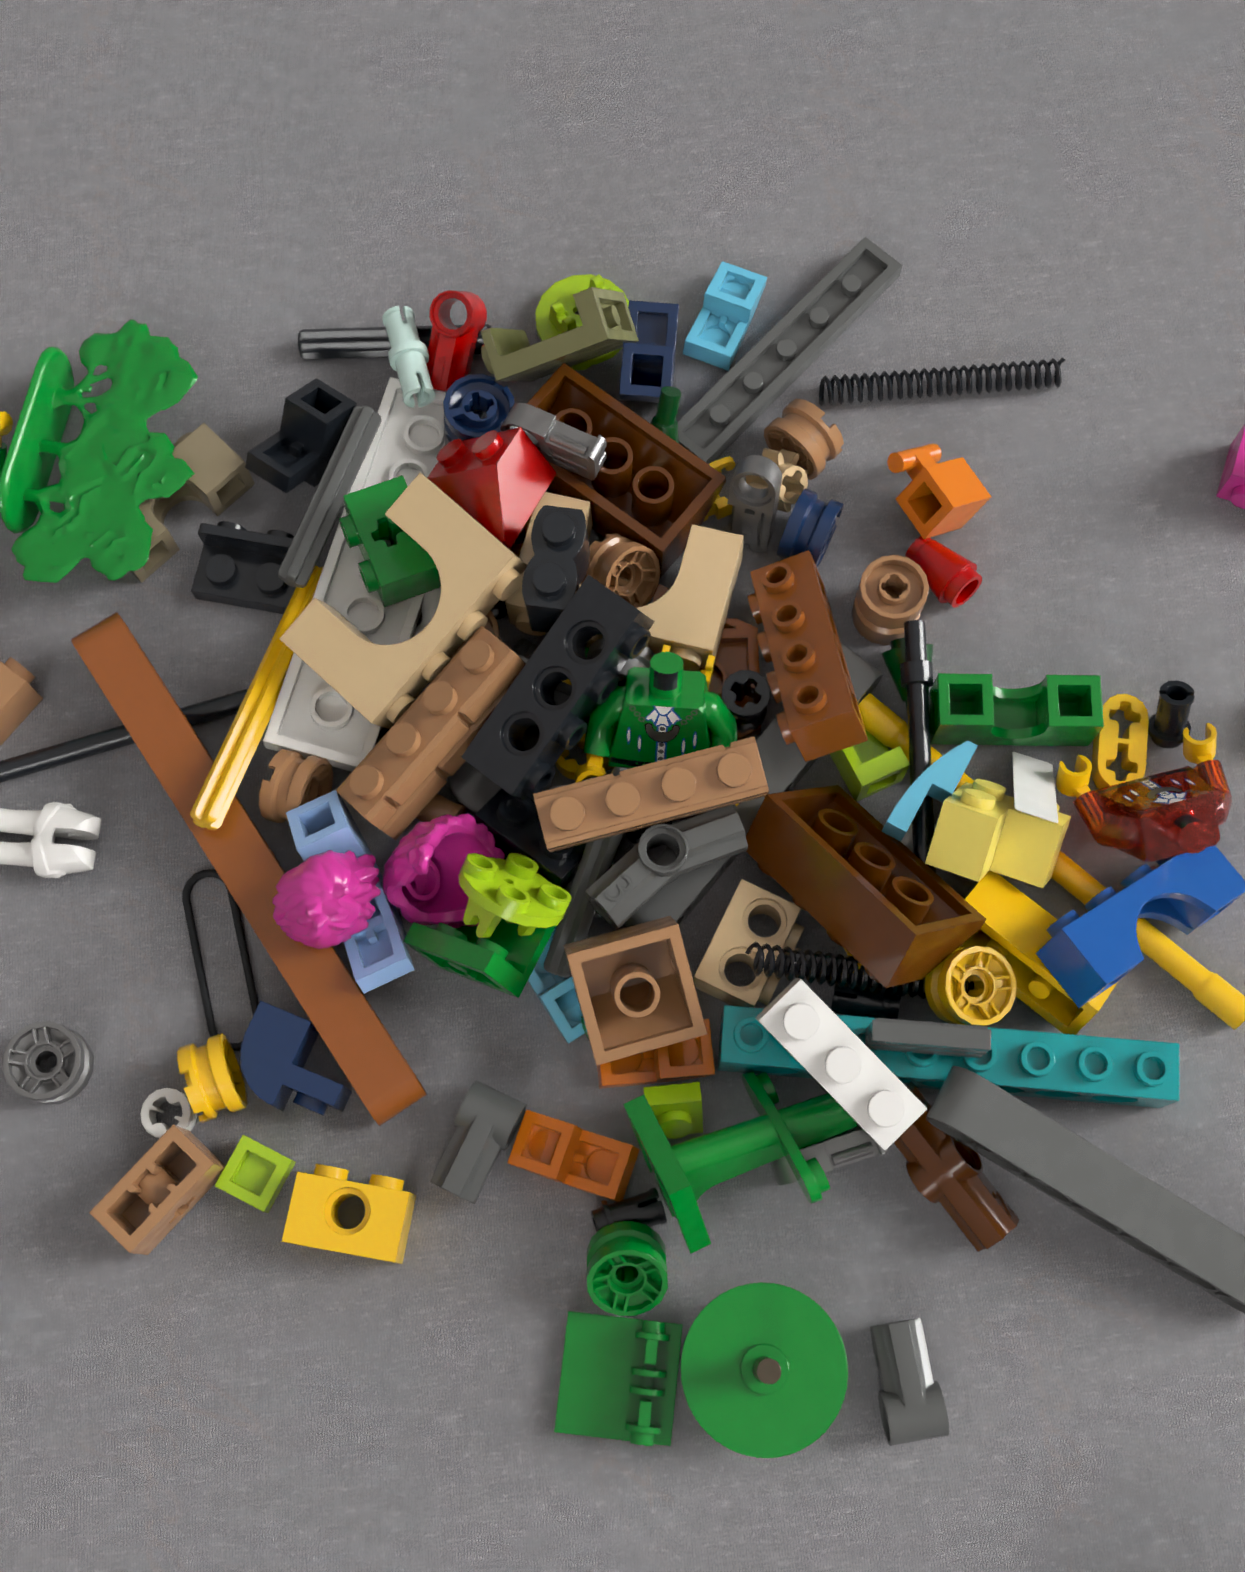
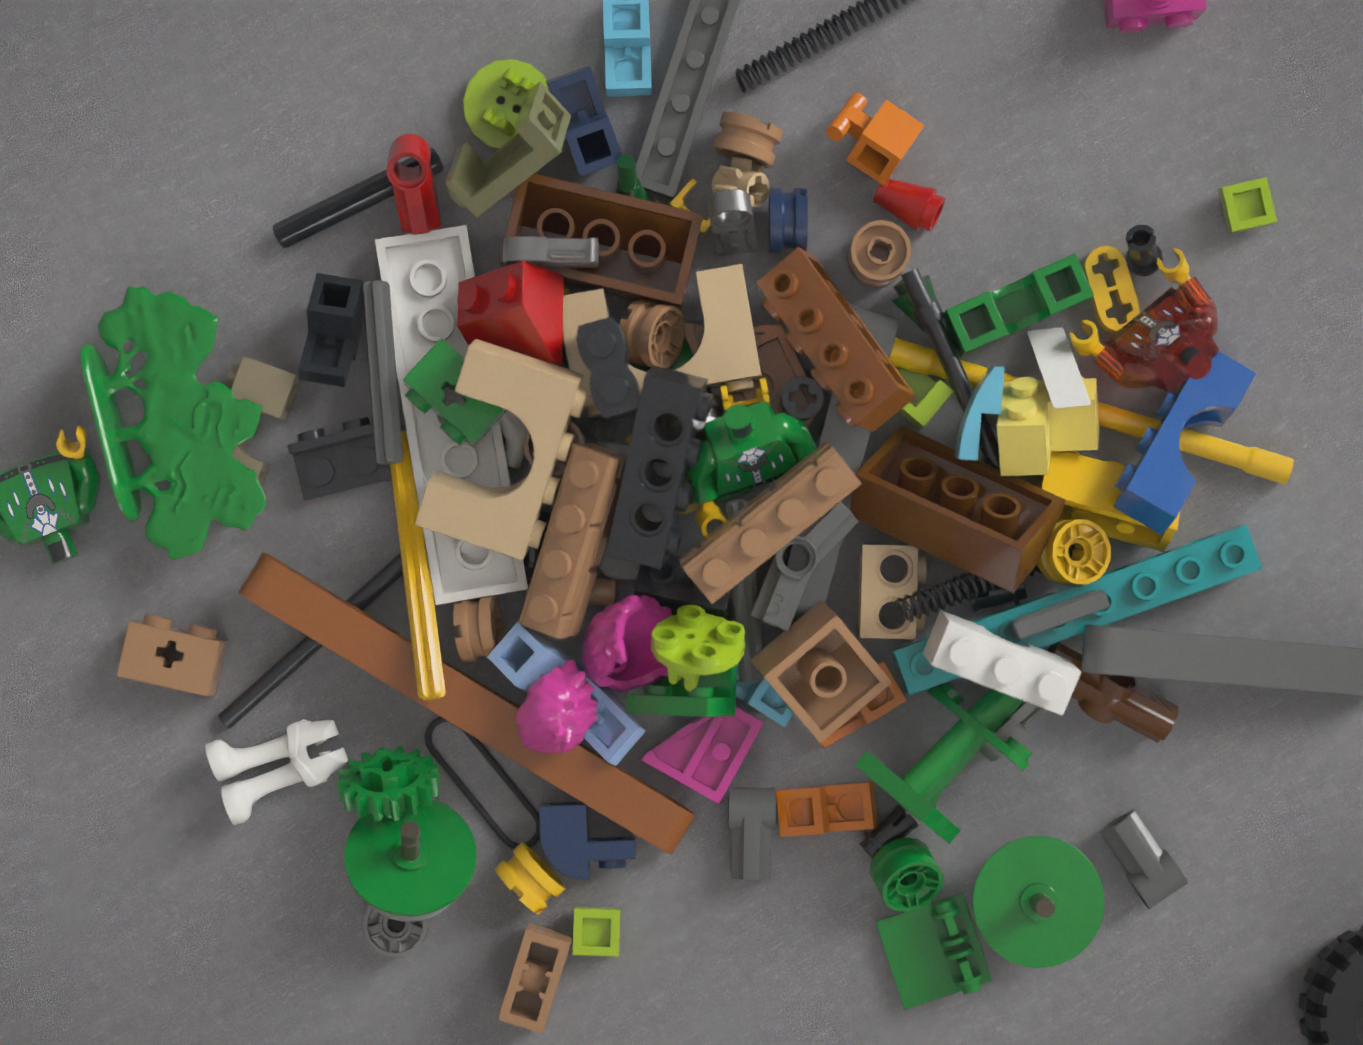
camera: 20 degrees left, 15 degrees up
white bush [140,1088,197,1139] -> none
yellow brick [281,1164,416,1264] -> none
light aqua pin [382,306,436,408] -> none
dark blue wheel [443,374,515,442] -> none
lime plate [643,1082,703,1139] -> none
none -> green gear [337,746,440,822]
none -> green piece [344,799,477,922]
none -> dark pink wing [641,706,765,804]

